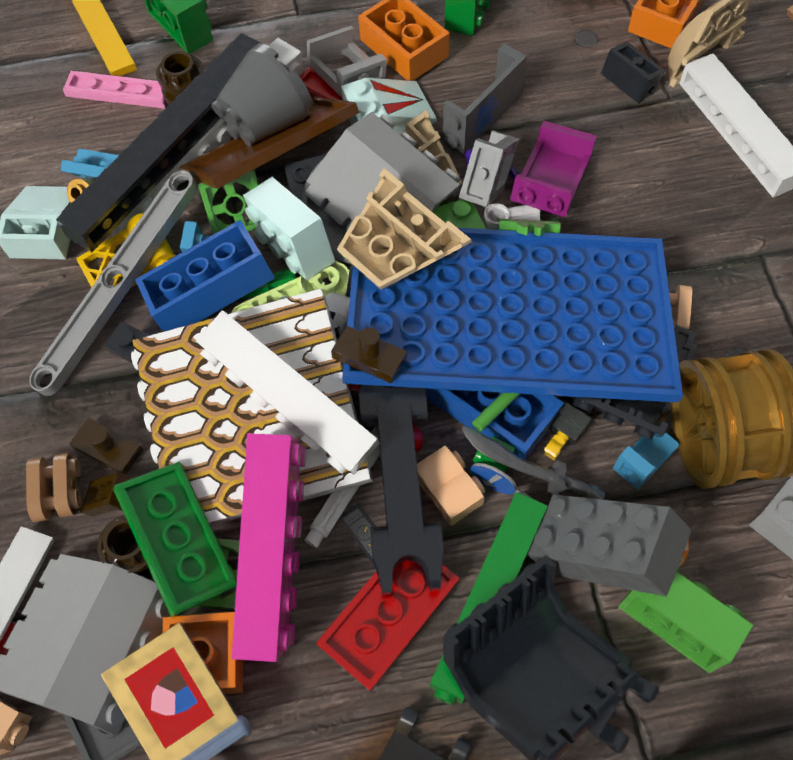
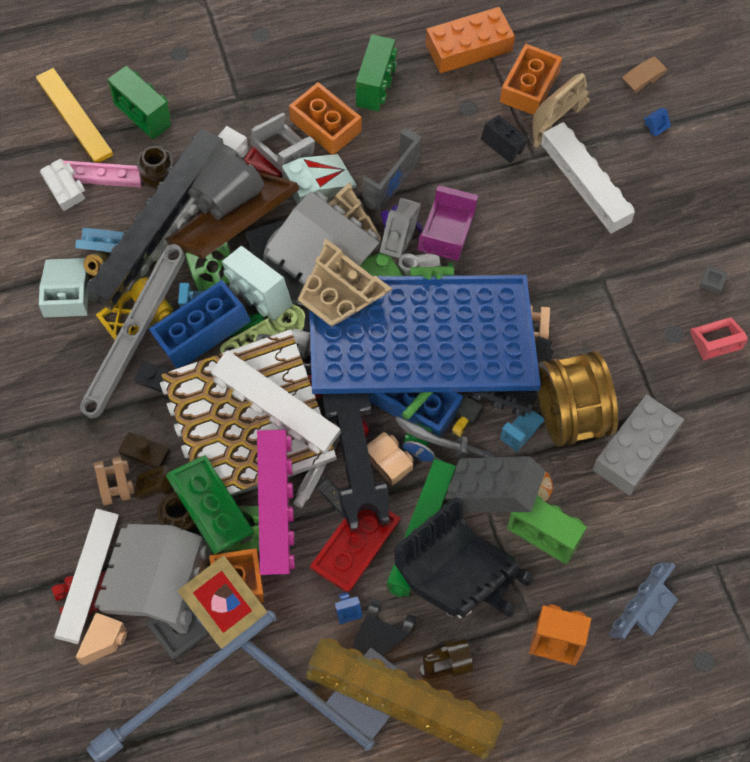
camera: 10 degrees left, 0 degrees up
dark brown tile [331,326,407,384] -> none
none -> white brick [40,159,85,211]
none -> blue tile [335,592,363,625]

